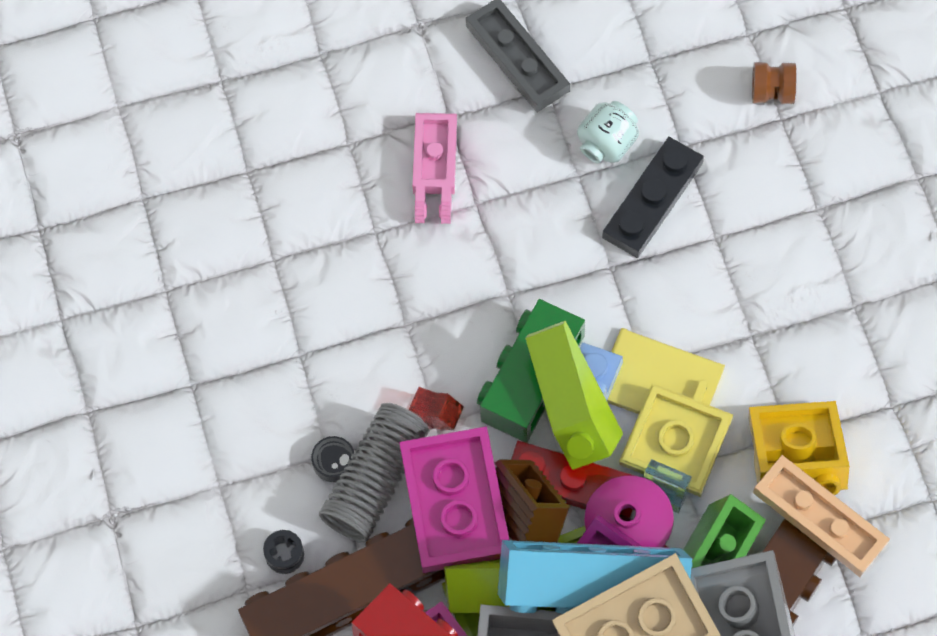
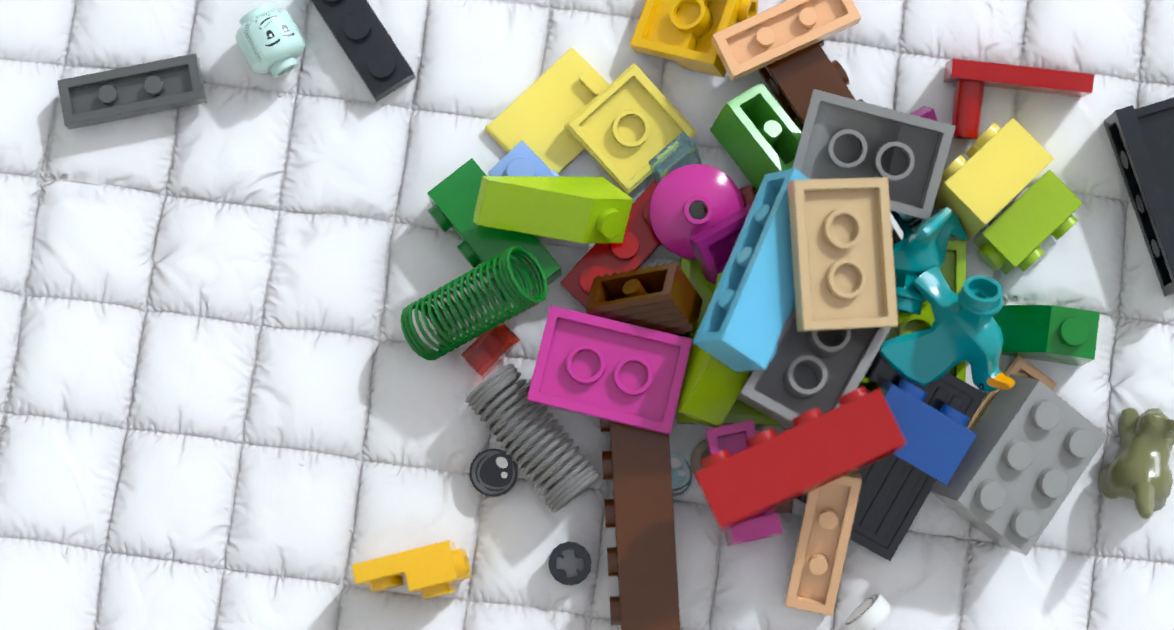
camera: 70 degrees left, 15 degrees up
bright pink hinge [412,113,457,224] -> none
none -> yellow plate [351,540,472,599]
none -> green piece [401,246,548,361]

